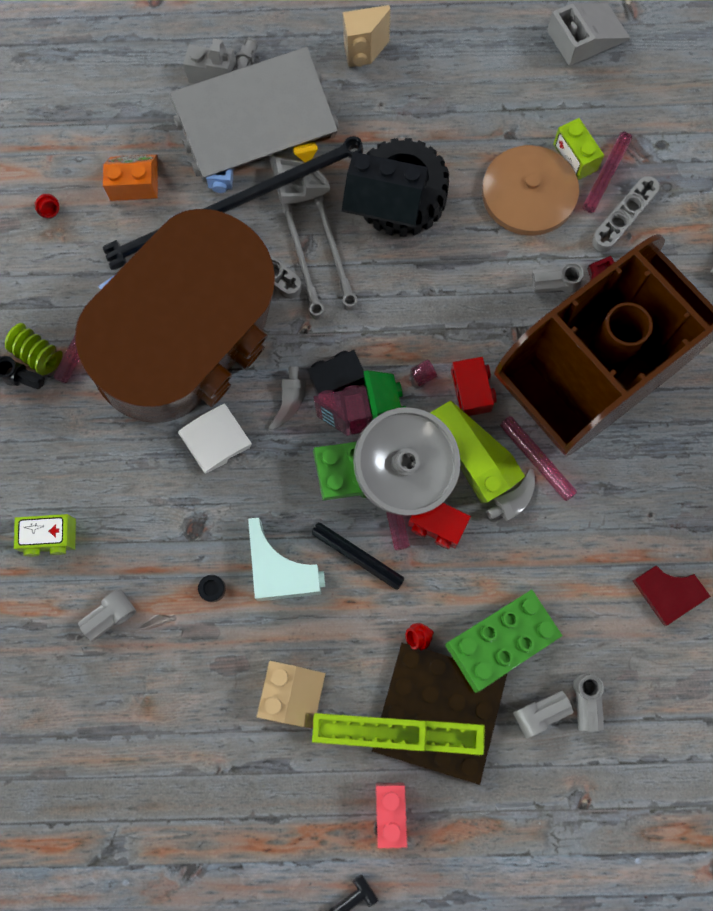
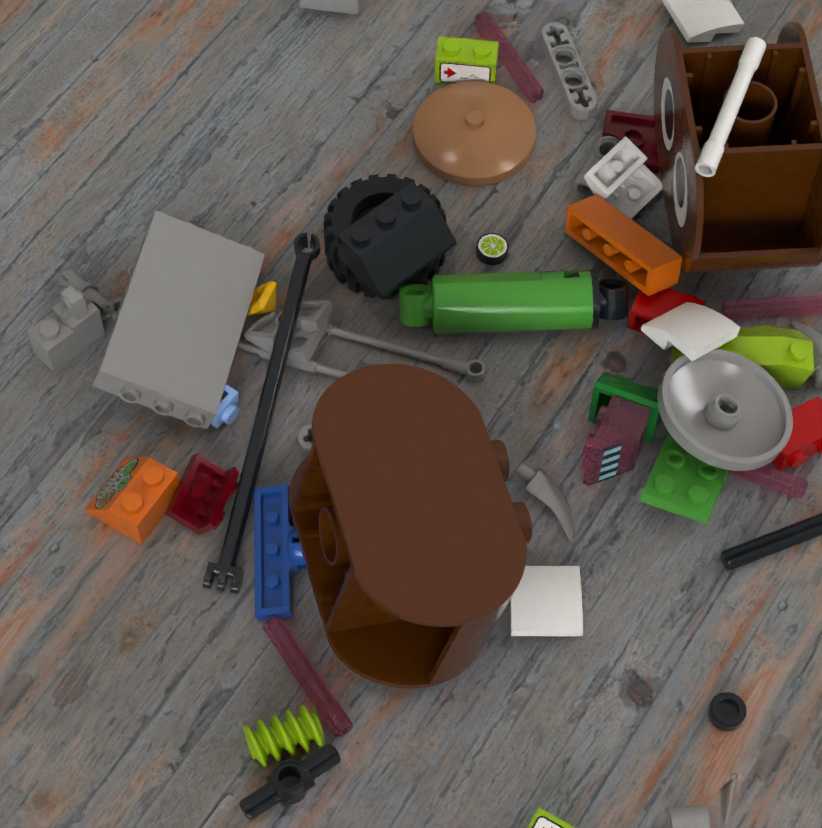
camera: 60 degrees left, 15 degrees down
red plate [35,194,59,218] -> none
light aqua arch [248,518,326,601] -> none
black brick [307,350,364,404] -> none
tan slope [343,5,390,67] -> none
clear pink hose [411,359,437,386] -> none
none -> dark red bracket [165,453,240,535]
none -> bright green piece [399,270,629,334]
none -> tile [476,233,509,265]
none -> orange brick [564,194,682,296]
none -> white slope [584,136,663,219]
none -> white slope [641,302,741,361]
none -> white piece [695,37,766,177]

